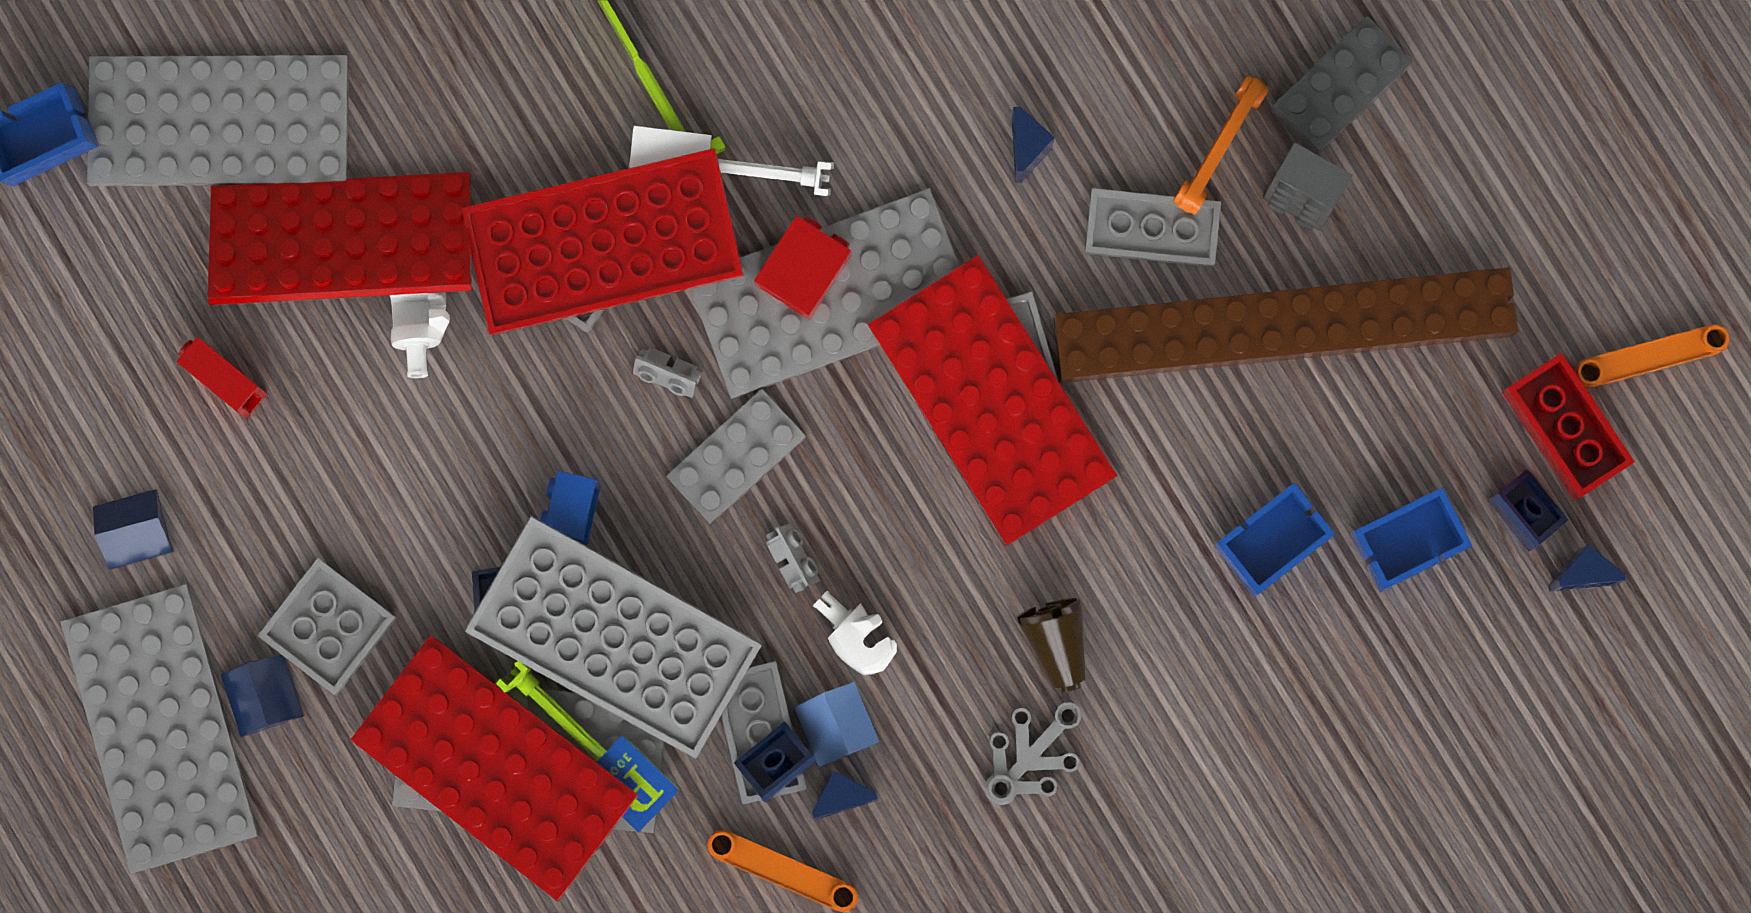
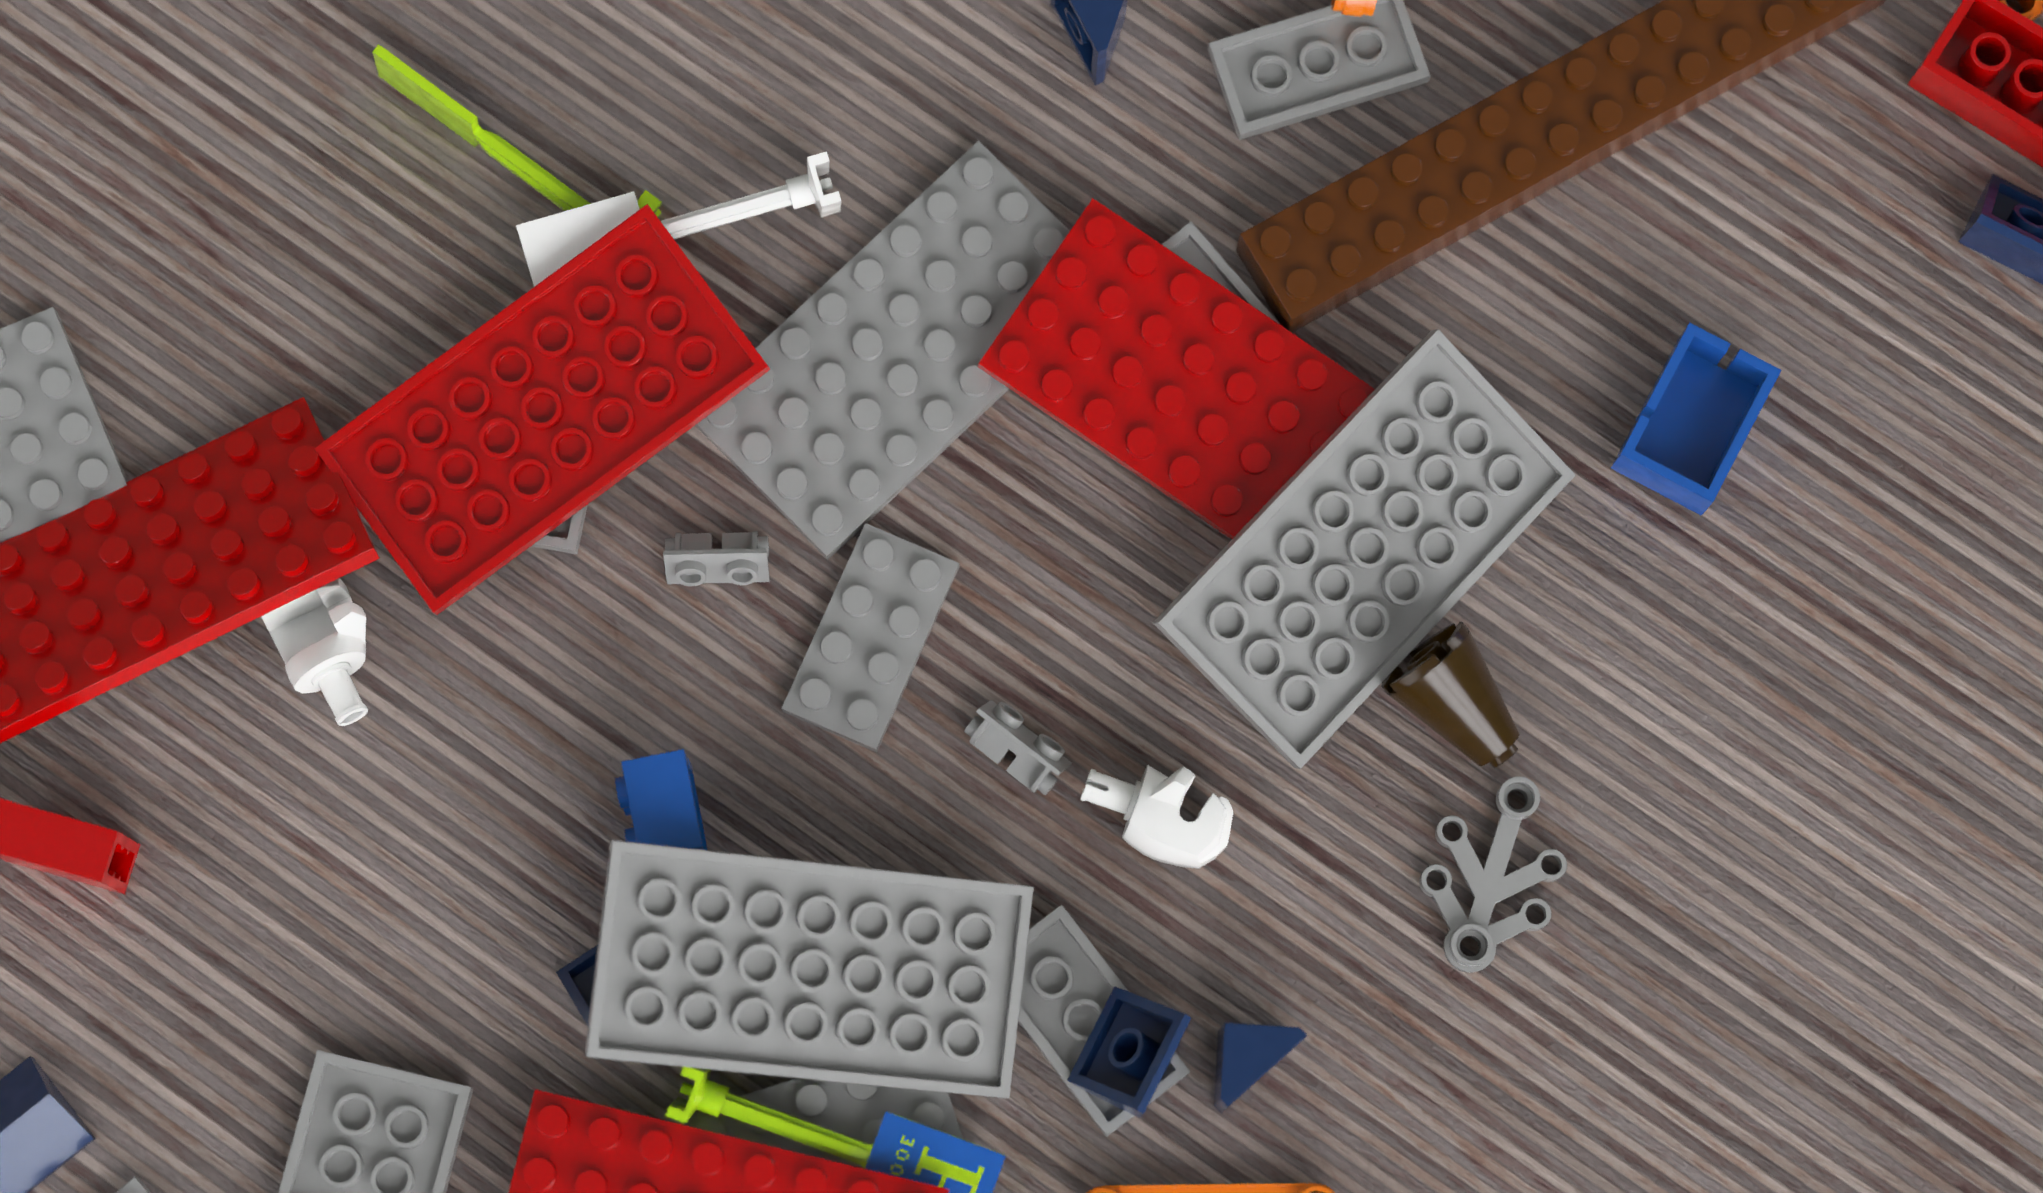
camera: 30 degrees left, 5 degrees down
red brick [754,215,852,320] -> none
medium blue slope [794,682,880,768] -> none
blue piece [1350,487,1473,592] -> none
none -> light grey plate [1153,329,1576,769]

